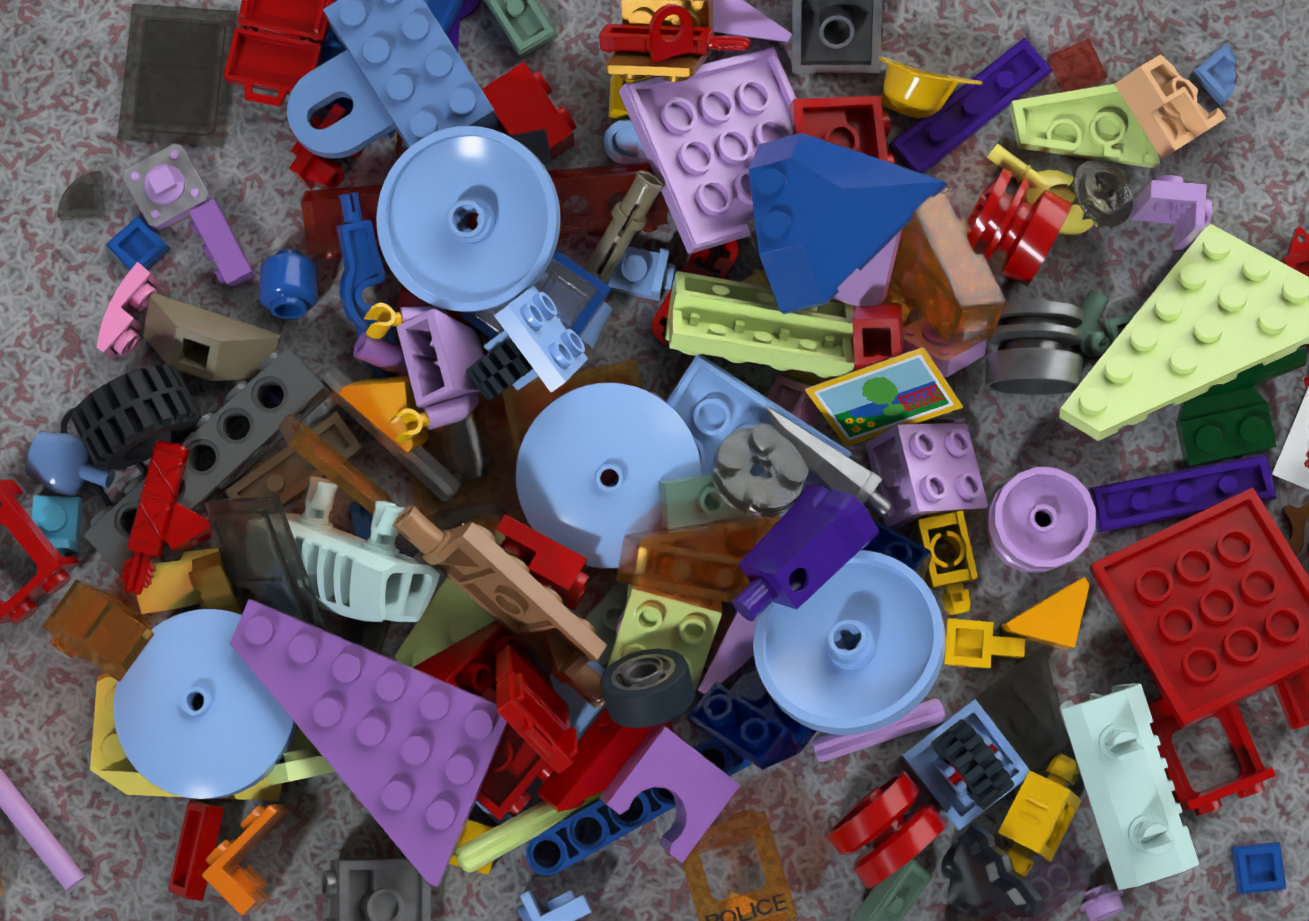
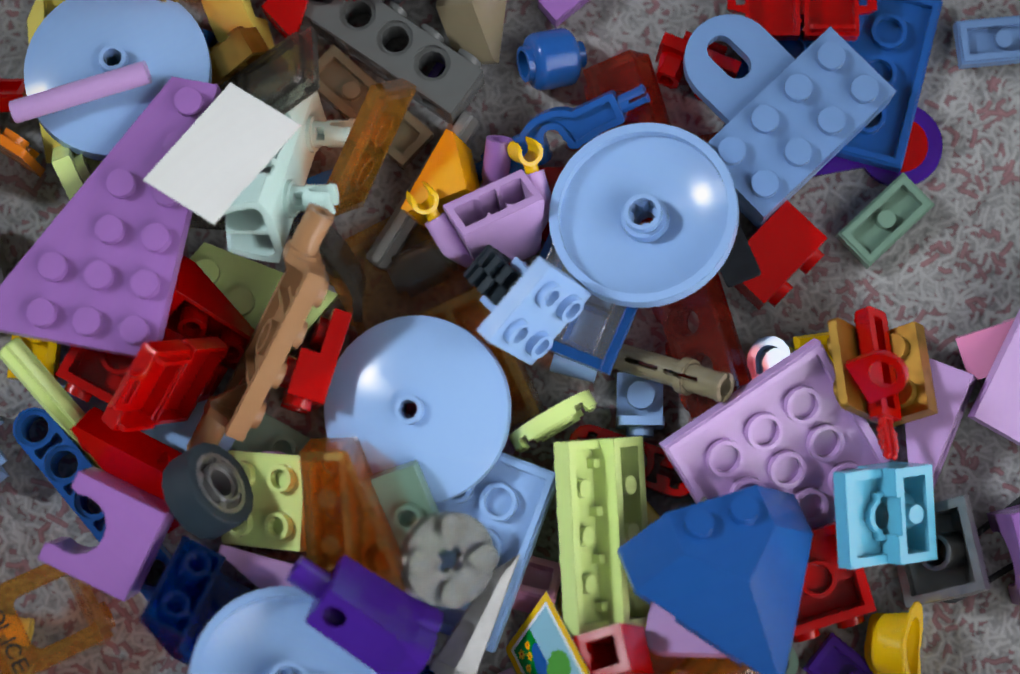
camera: 80 degrees right, 0 degrees up
none -> lavender piece [9,61,152,124]
none -> white sticker [143,82,301,225]
none -> yellowish green tile [508,390,597,452]
none -> medium azure brick [833,461,937,569]

